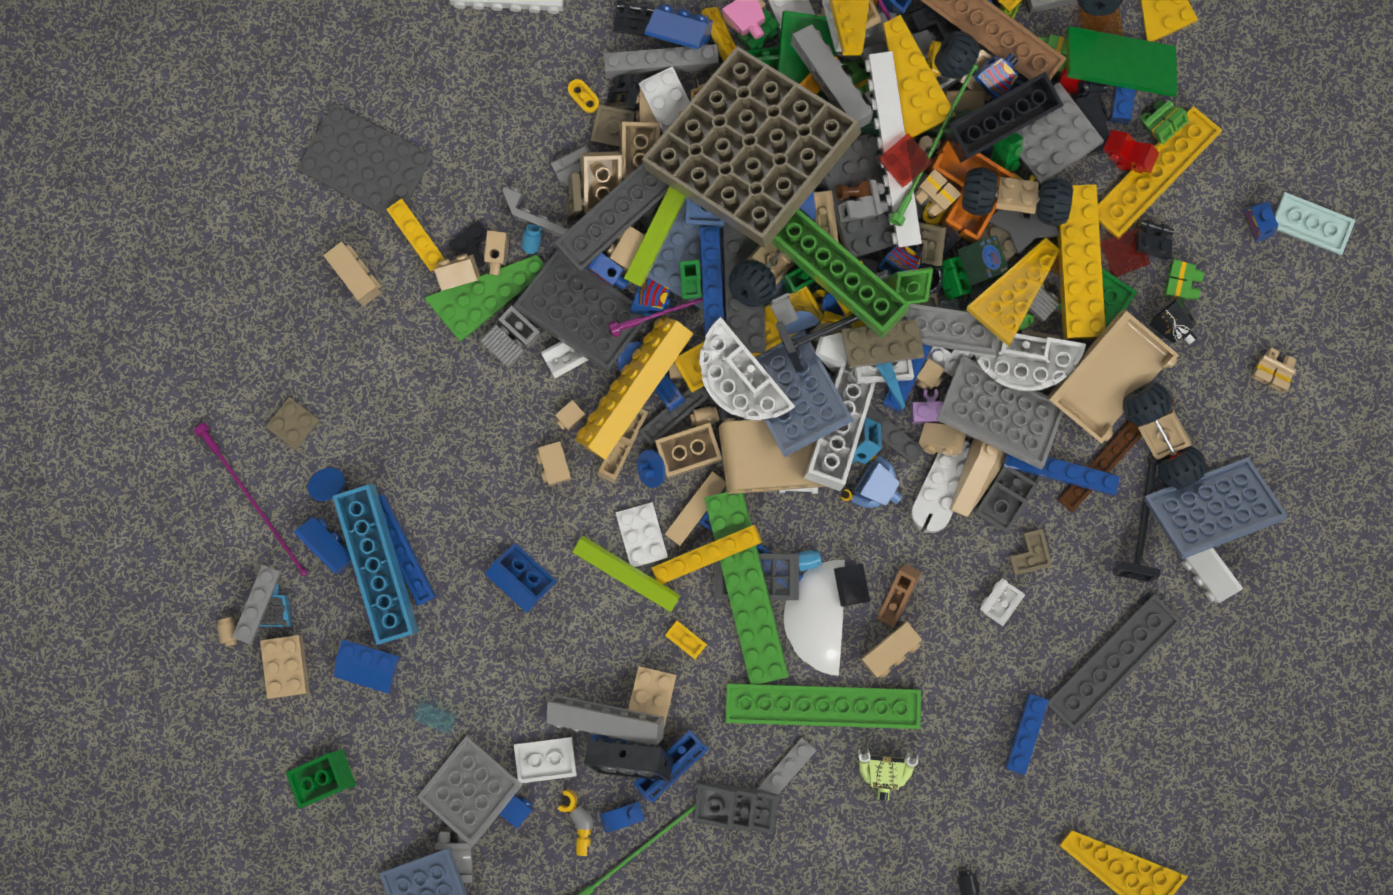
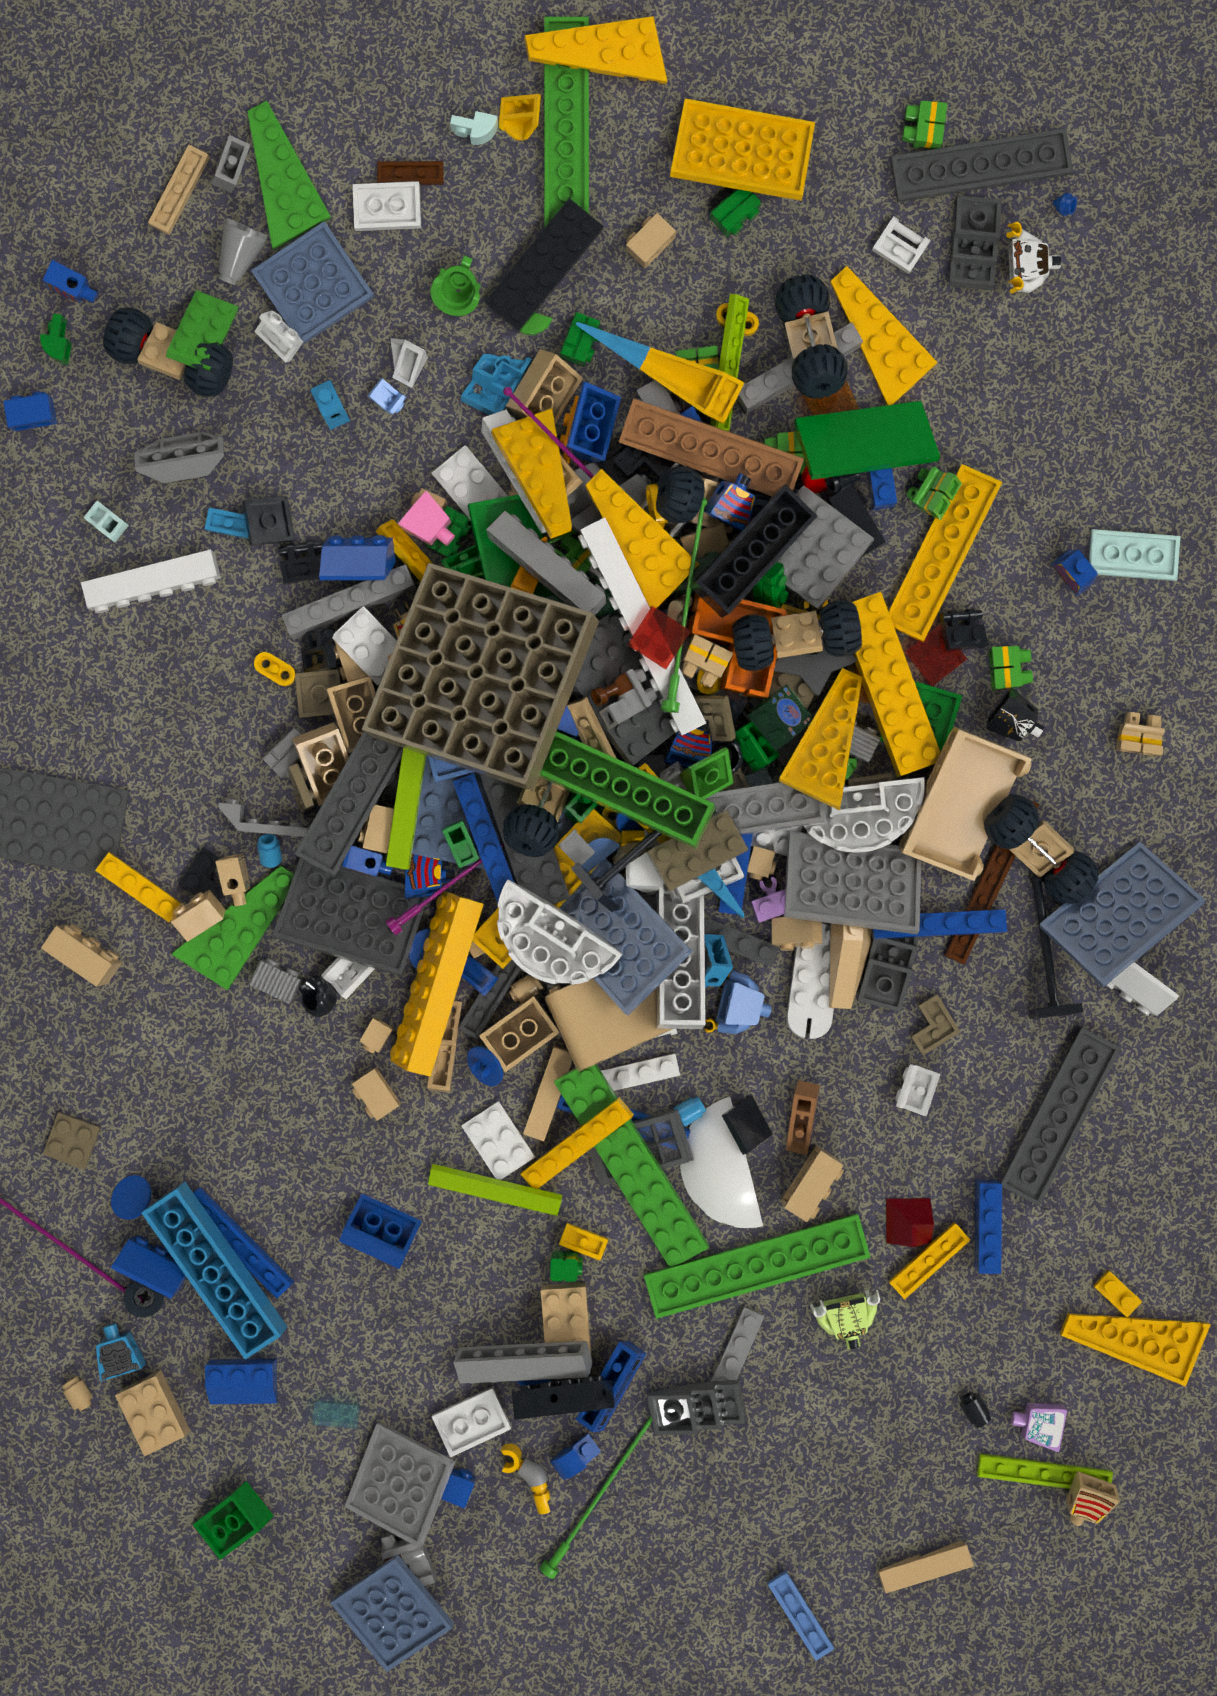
camera: 20 degrees left, 5 degrees up
light grey plate [233,565,281,644] -> none
light grey brick [498,305,541,348] -> none
red brick [1103,130,1159,174] -> none
none -> black bush [123,1280,164,1318]
none -> black hair [299,975,337,1017]
none -> green brick [550,1250,583,1282]
none -> white plate [601,1053,680,1091]
none -> dark red slope [886,1198,934,1247]
none -> yellow plate [888,1222,970,1300]
none -> yellow plate [1093,1270,1142,1318]

